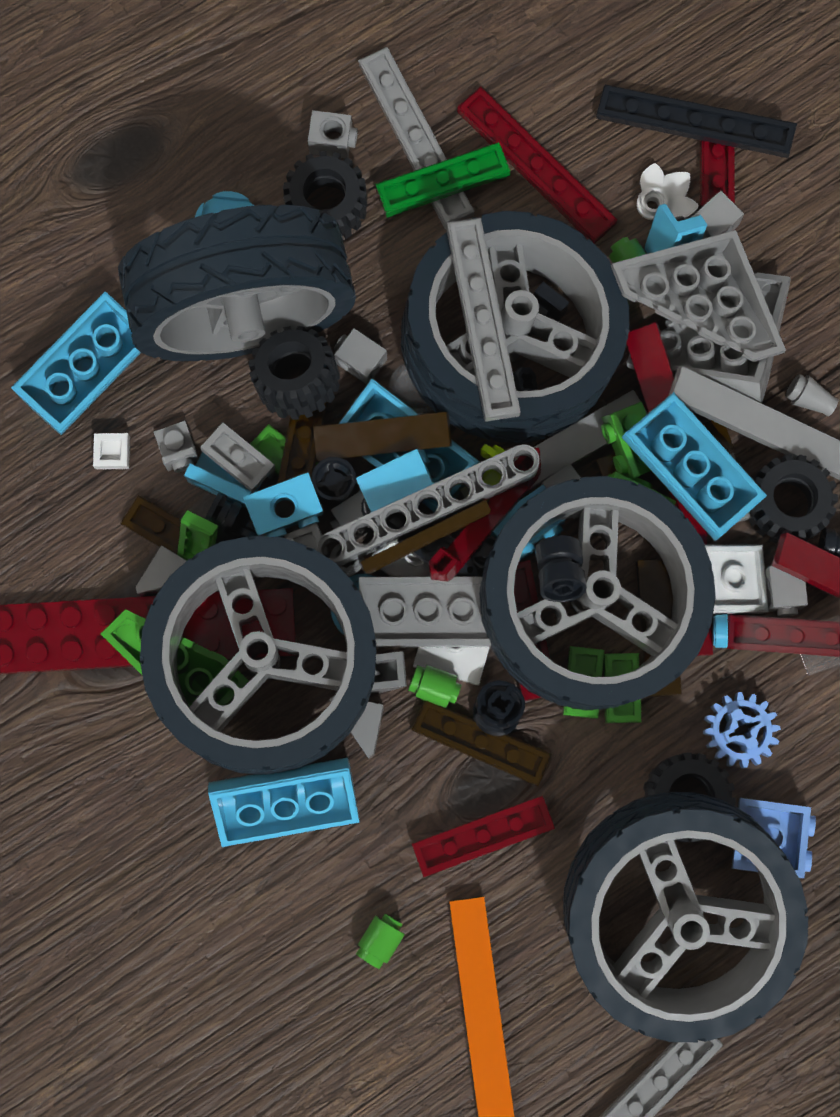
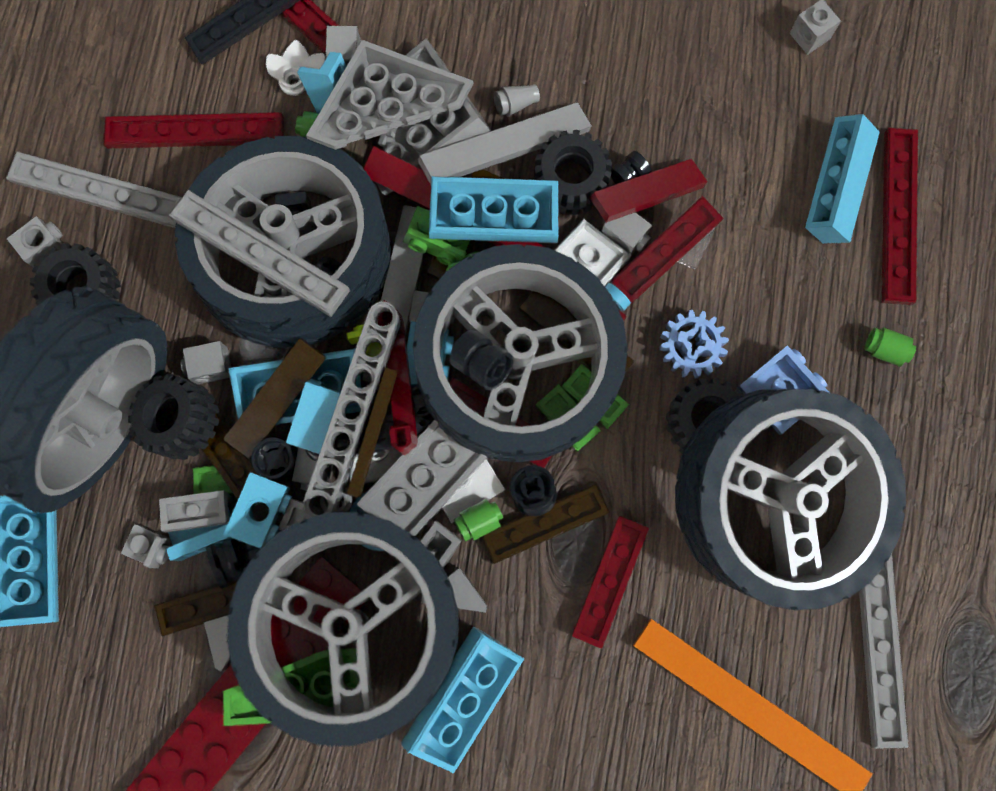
camera: 45 degrees left, 0 degrees up
white plate [93,433,130,469] -> none
bright green plate [177,510,218,561] -> none
bright green brick [356,913,405,969] -> none
green tile [375,142,510,218] -> none

